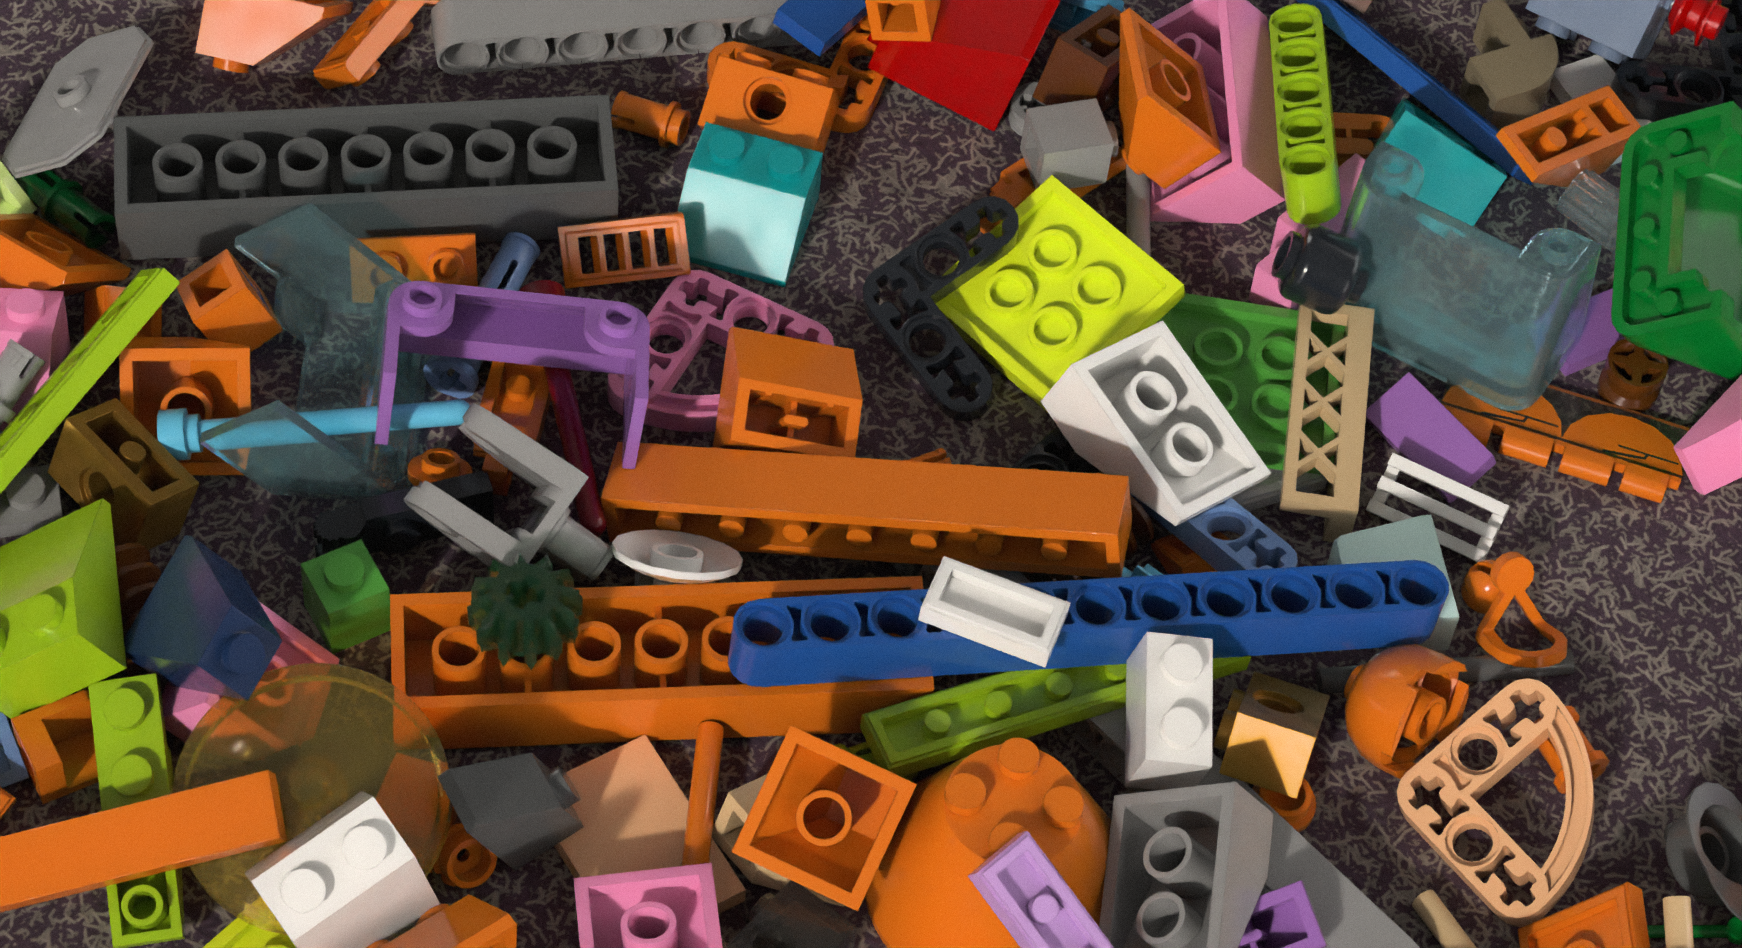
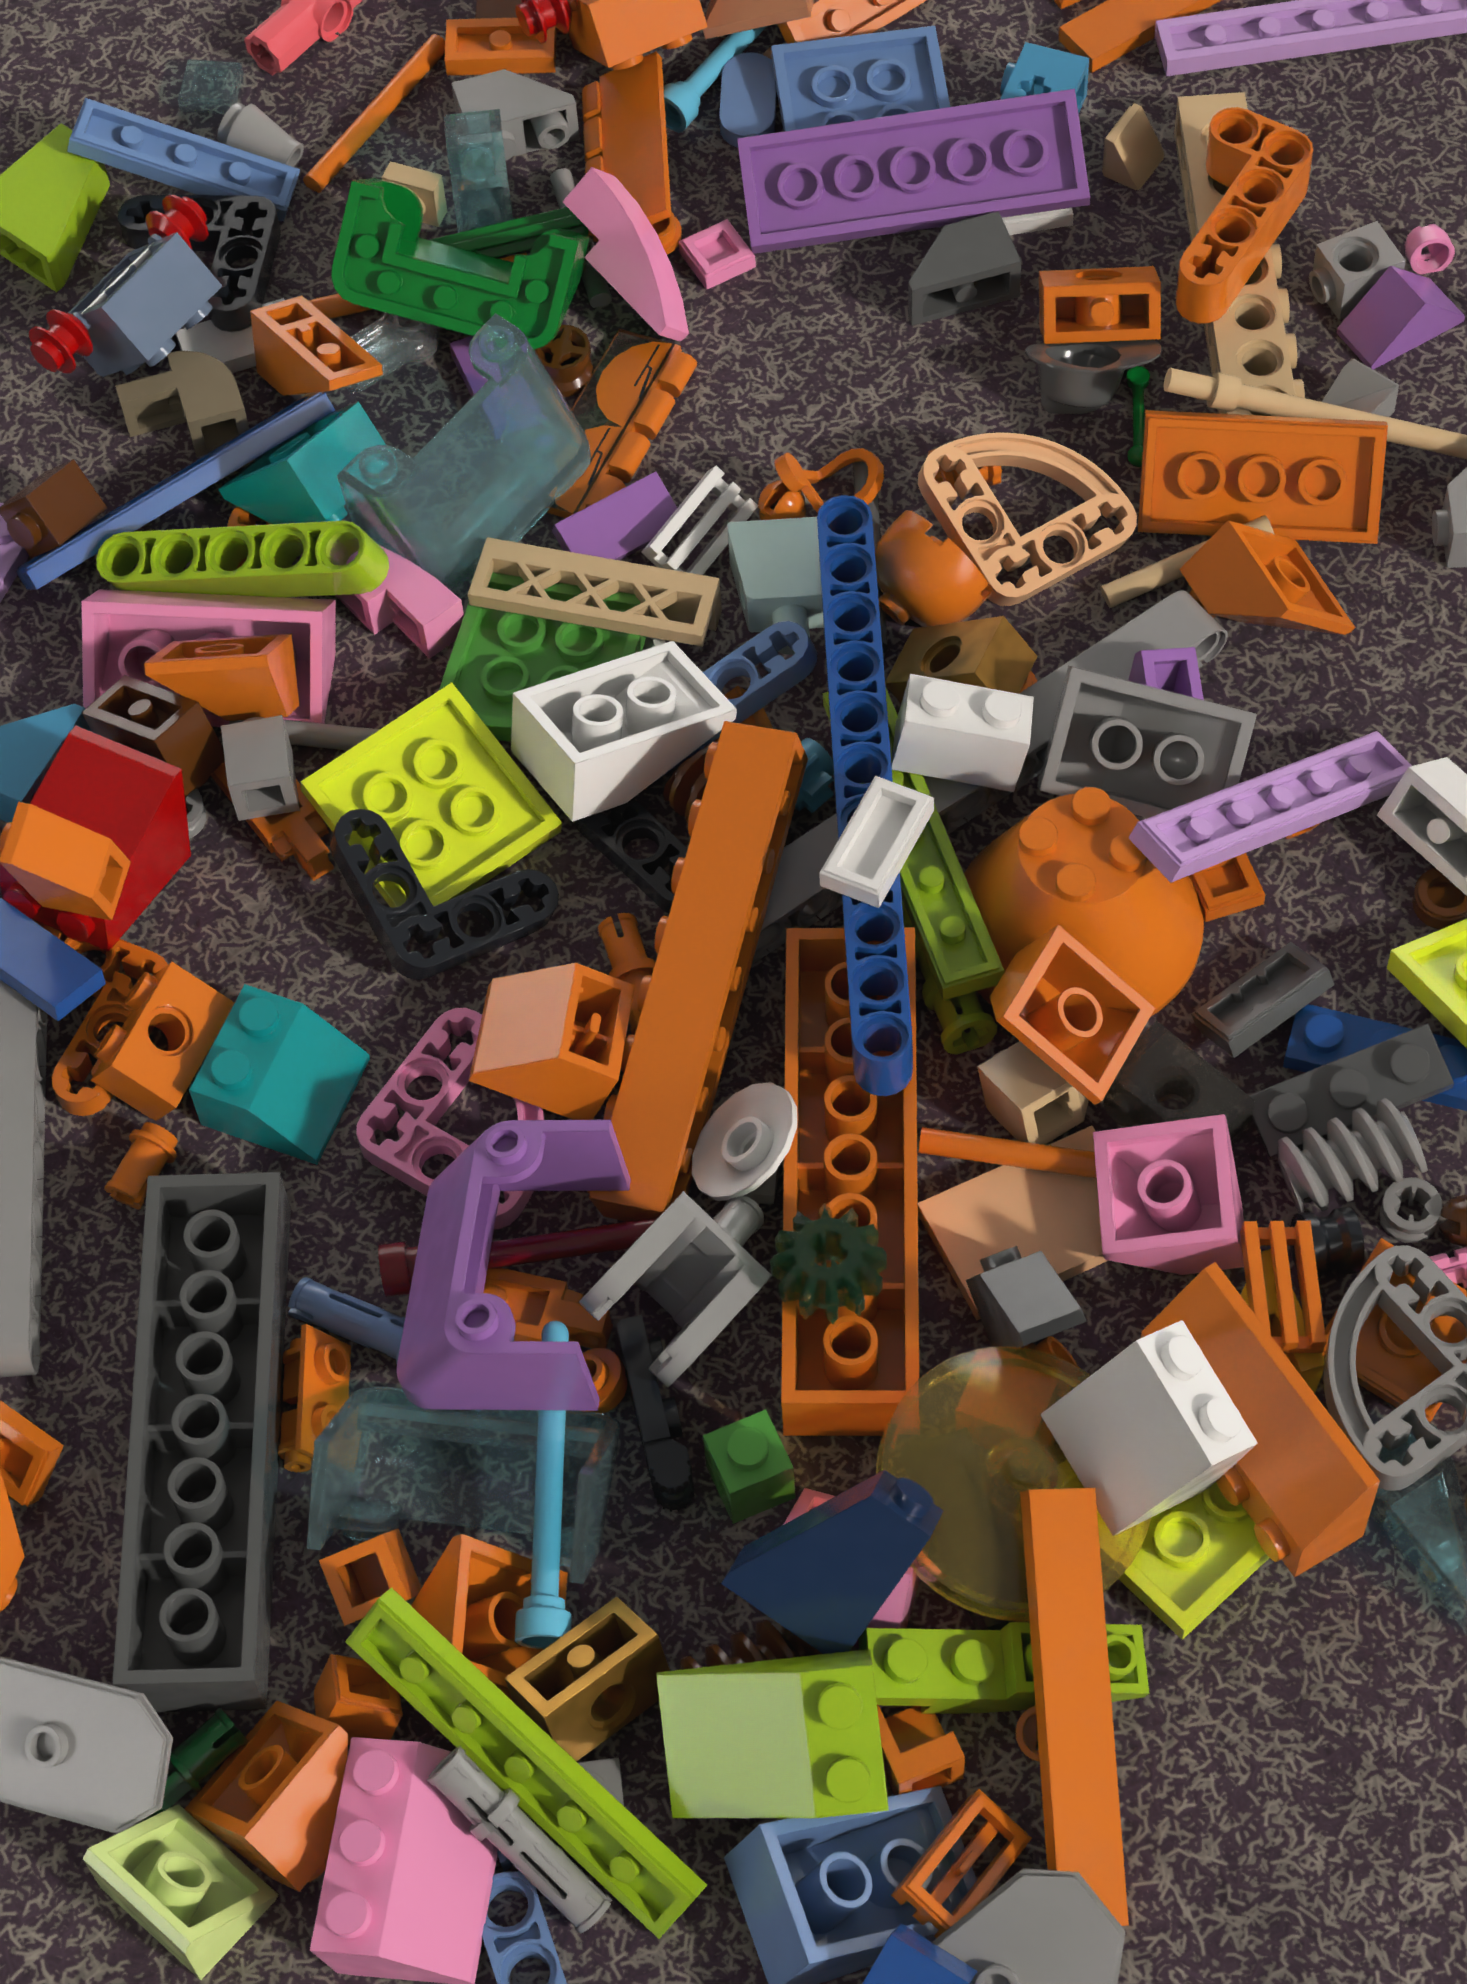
camera: 75 degrees left, 5 degrees up
orange slope [557,211,691,289] -> none
black head [1271,224,1369,315] -> none

